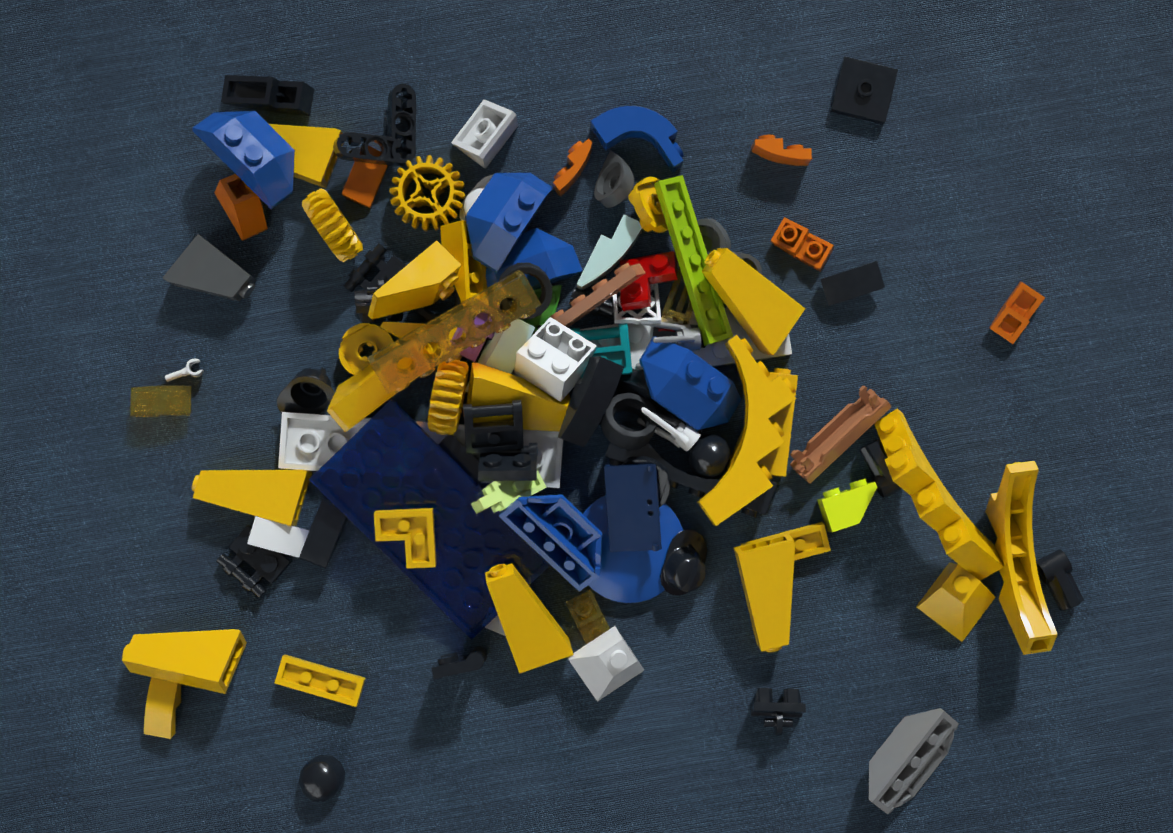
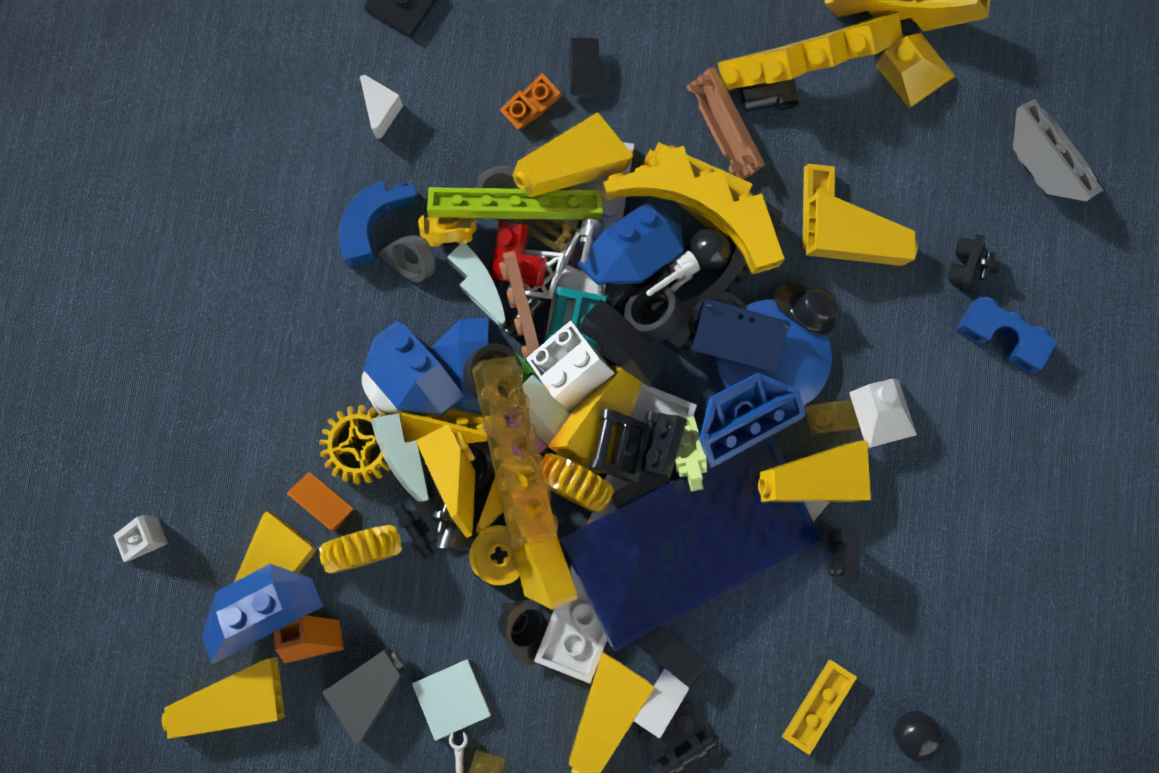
camera: 70 degrees left, 5 degrees down
black slope [221,75,314,116] -> none
black beam [333,84,416,166] -> none
yellow plate [374,508,436,569] -> none
white slope [451,100,518,169] -> none
orange slope [553,139,592,197] -> none
orange slope [751,135,812,166] -> none
neon yellow slope [817,479,877,532] -> none
none -> white slope [113,515,168,562]
none -> yellow slope [162,657,285,739]
none -> white slope [360,75,403,139]
none -> light aqua slope [371,413,429,502]
none -> light aqua tile [412,659,491,740]
none -> blue arch [955,296,1058,375]

